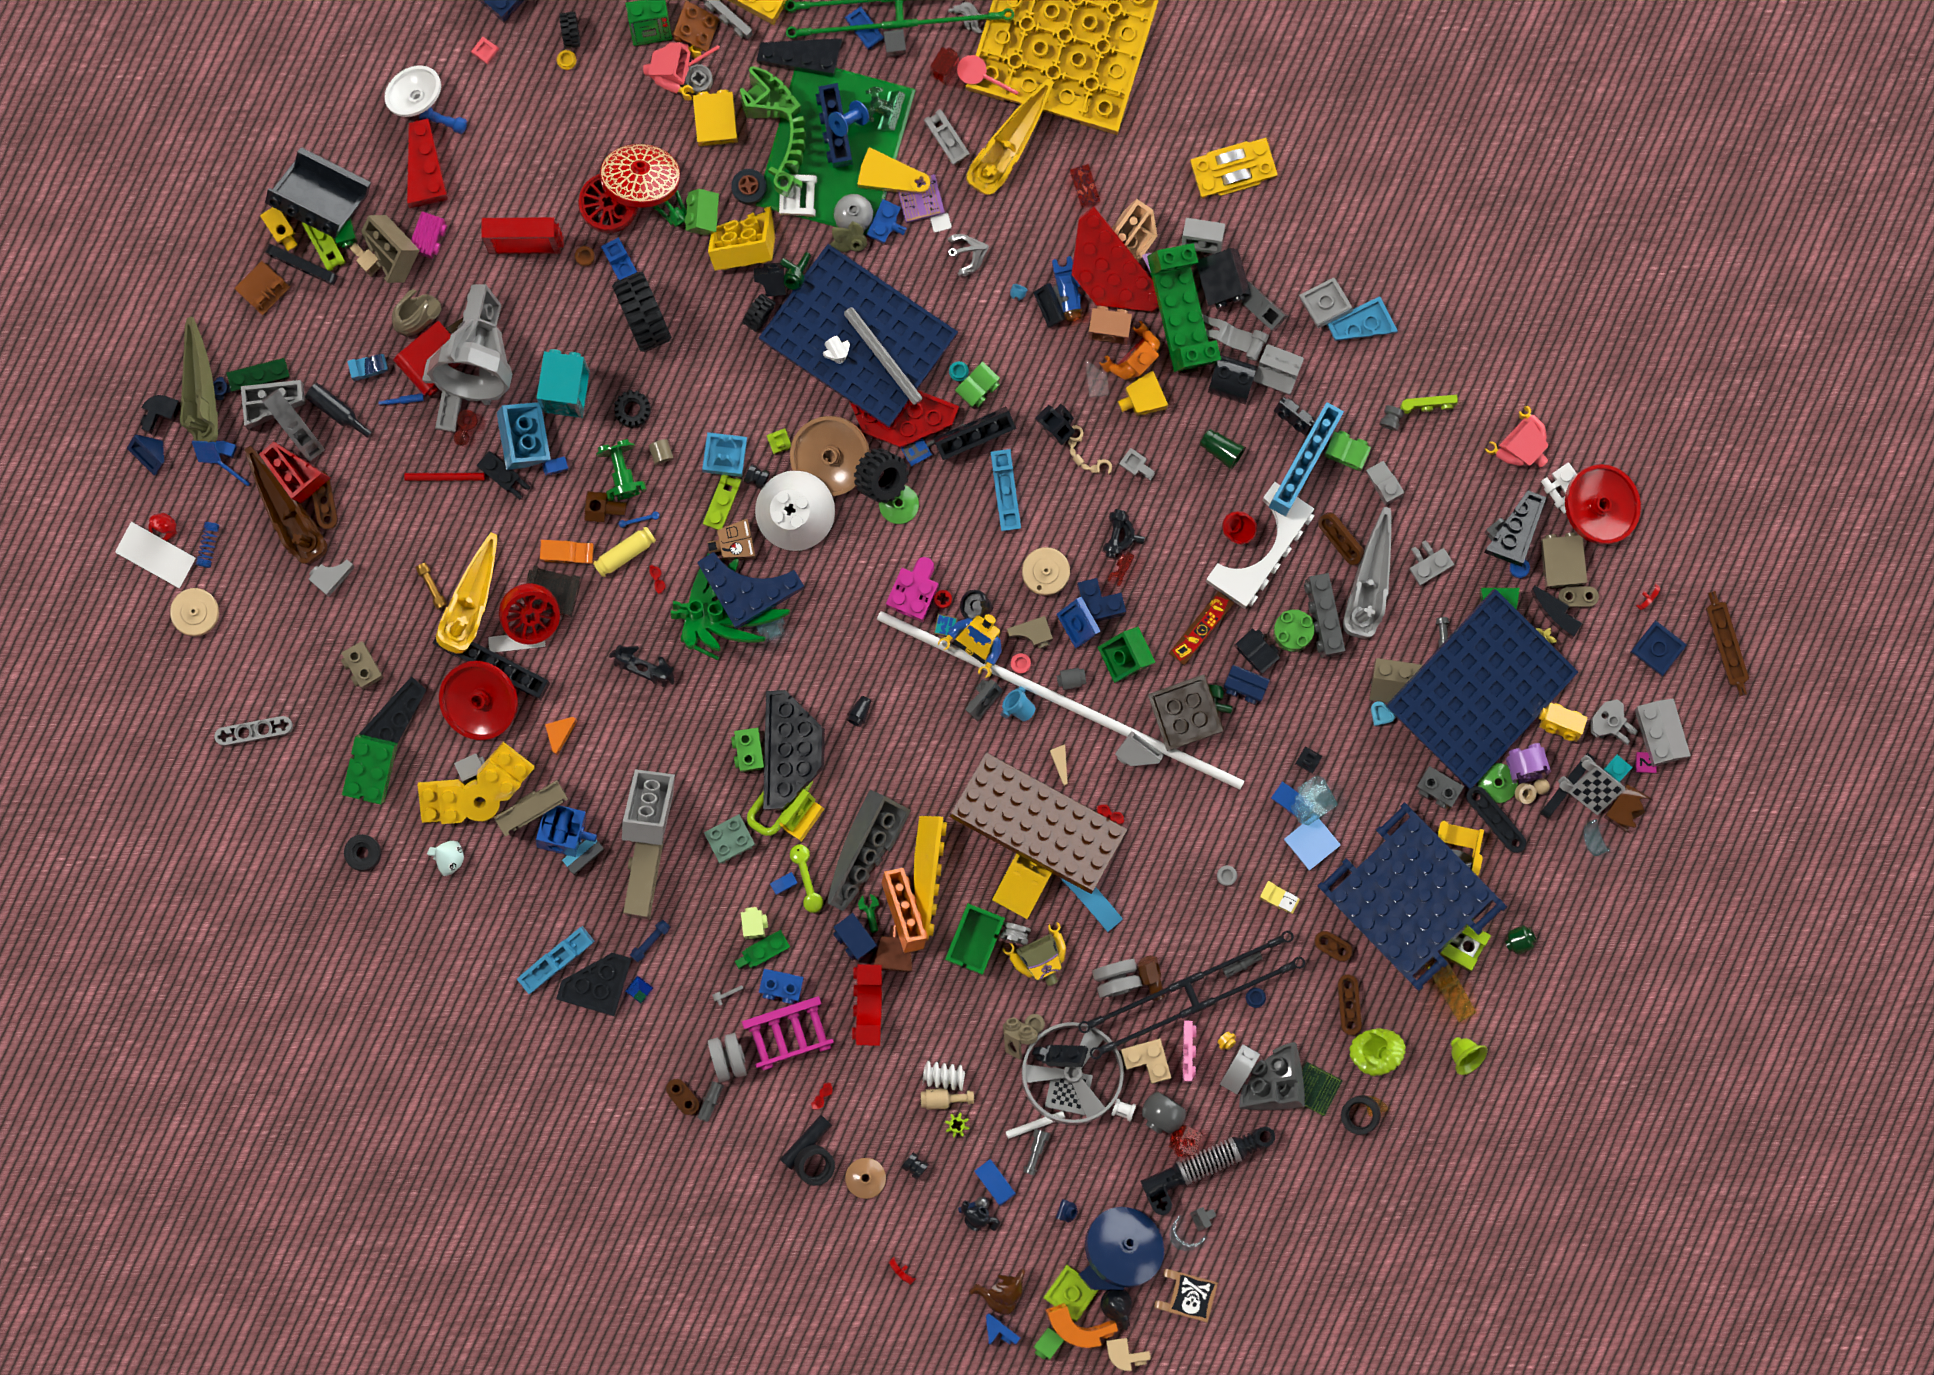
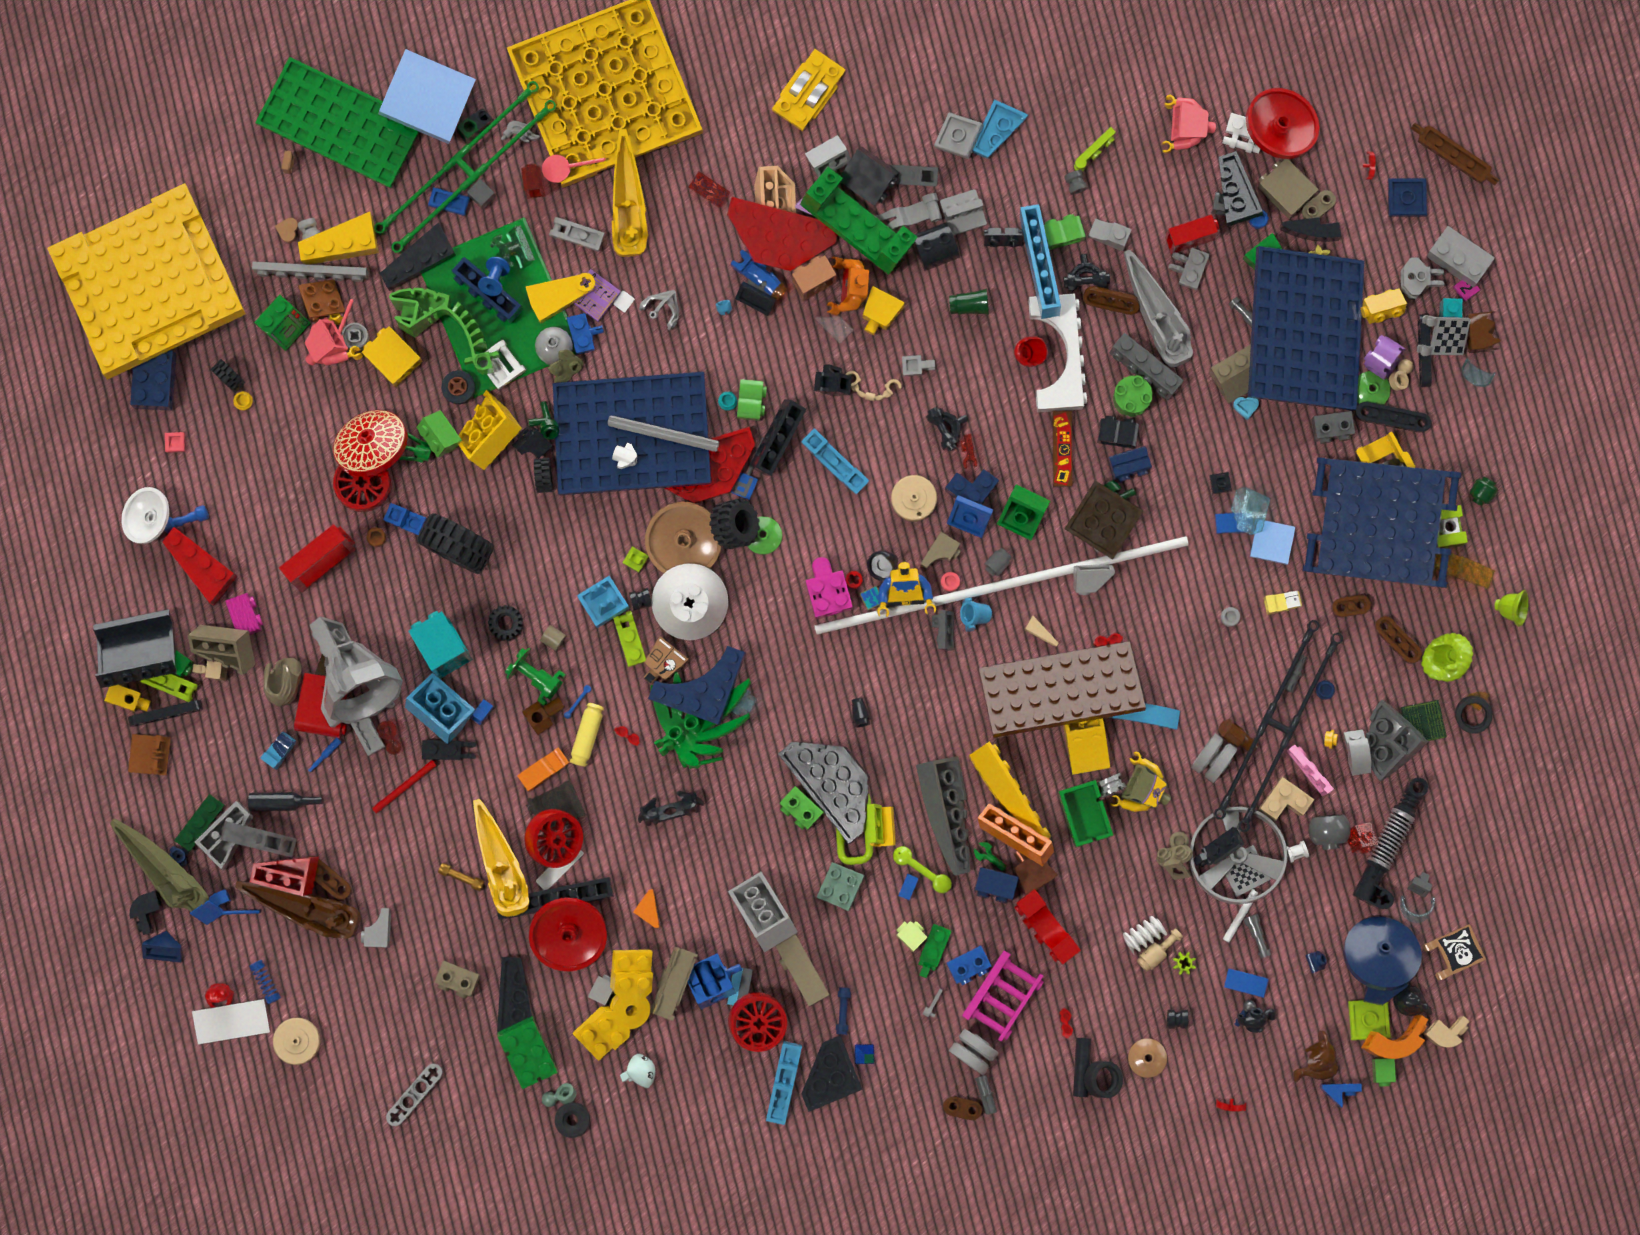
camera: 40 degrees left, 0 degrees up
none -> sand green plate [542,1083,577,1107]
none -> red piece [728,992,787,1052]
none -> black piece [1063,254,1110,292]
none -> red brick [1165,214,1219,255]

